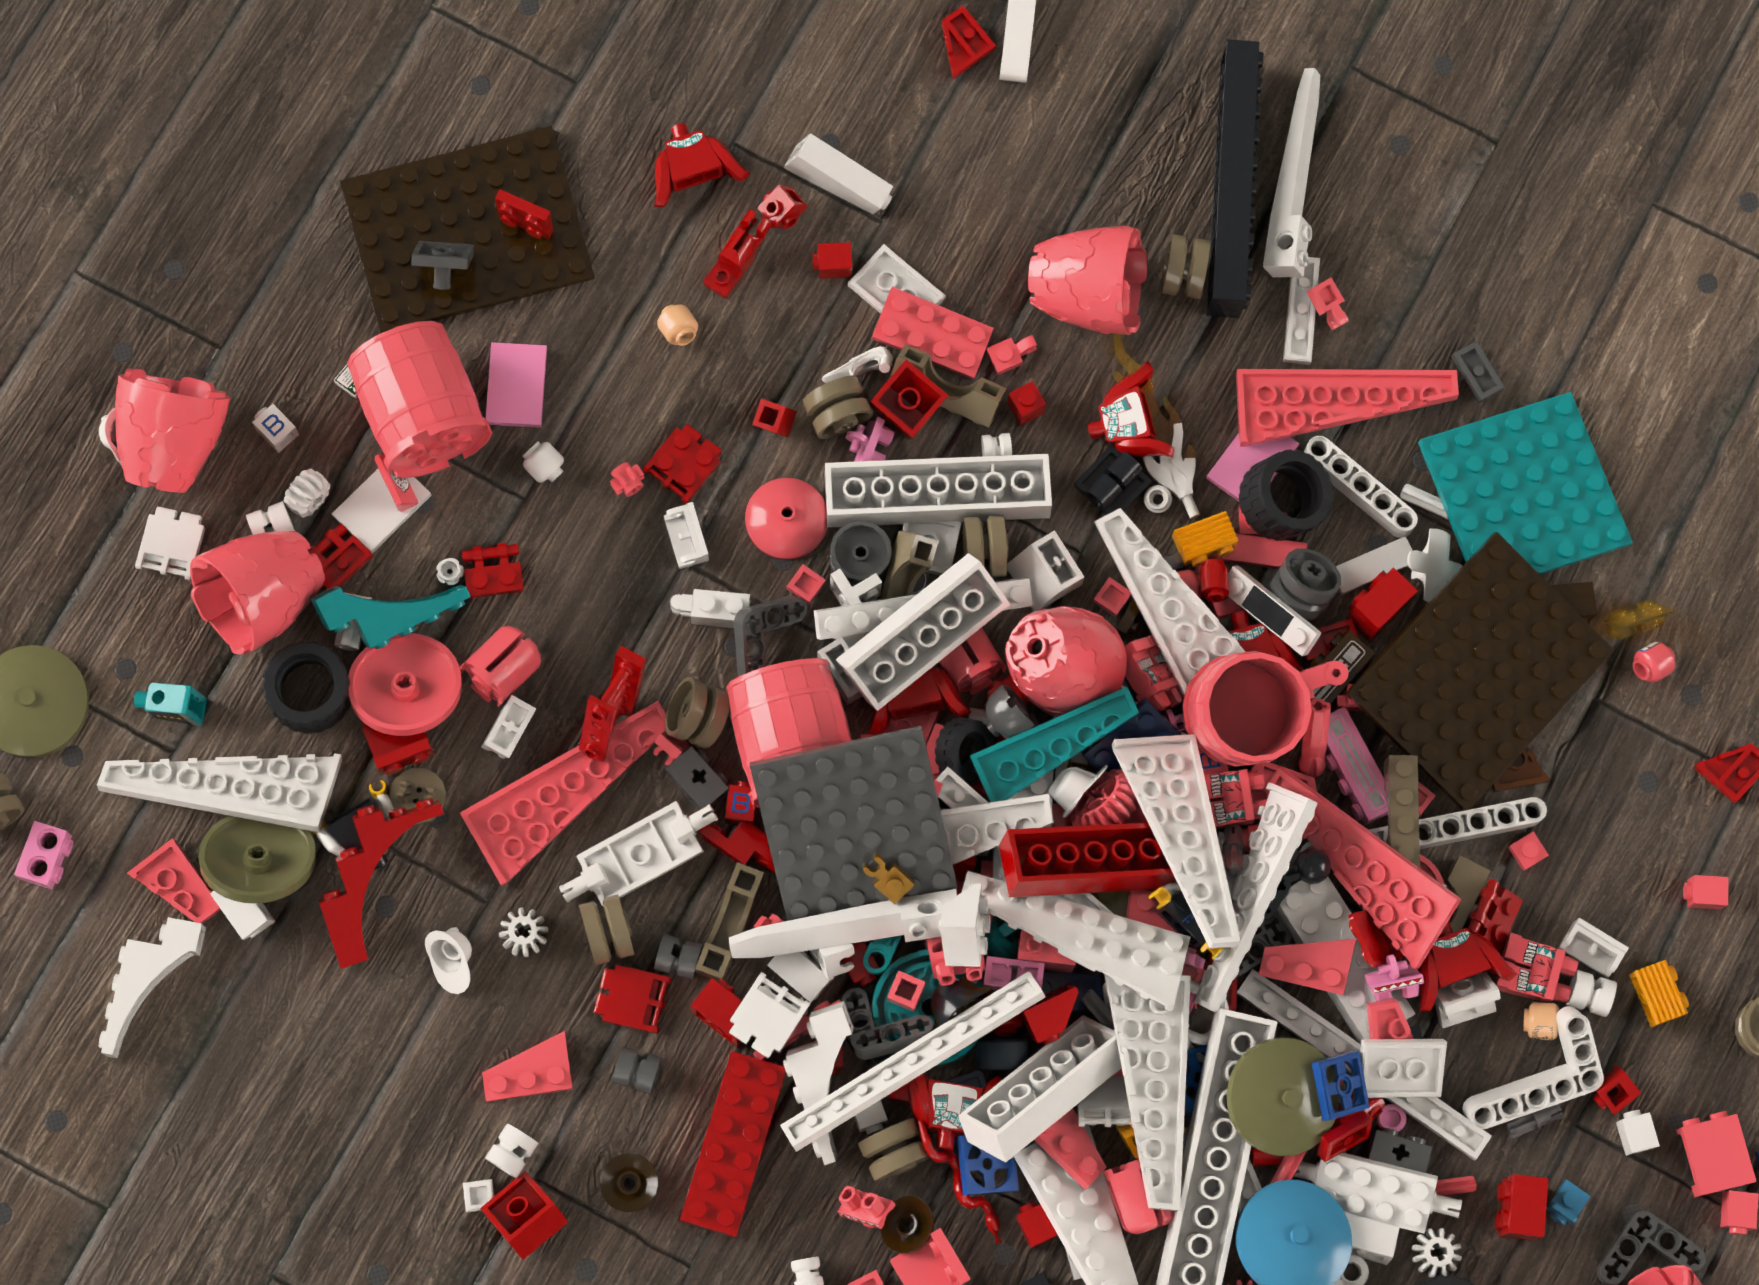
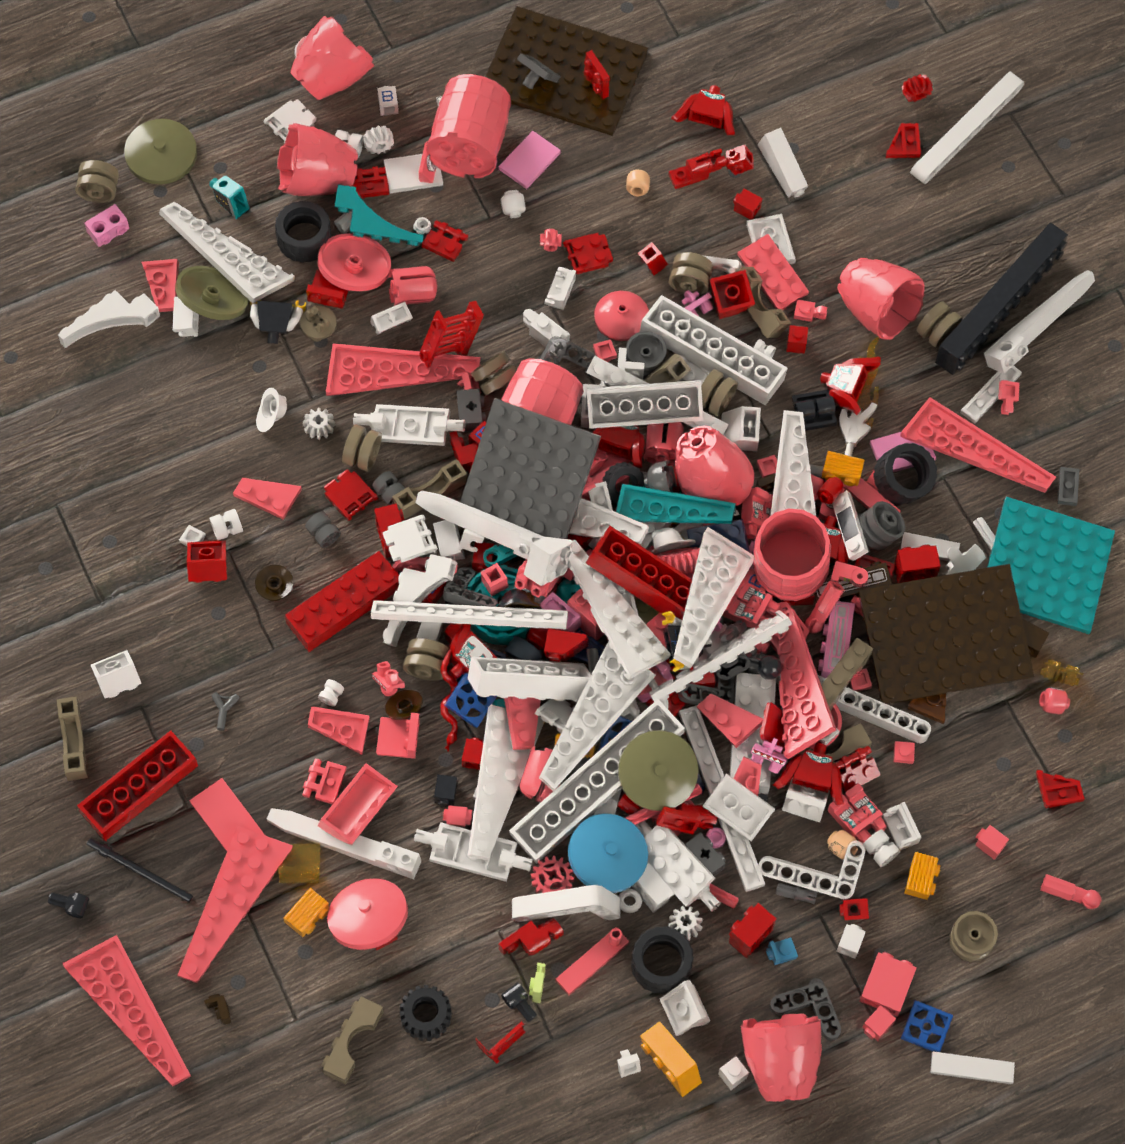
camera: 40 degrees right, 10 degrees down
red arch [318,798,444,969] -> none
pearl gold plate [863,853,915,905] -> none
white plate [1144,485,1172,513] -> none
white beam [1304,436,1418,538] -> none
blue piece [1312,1051,1370,1121] -> none

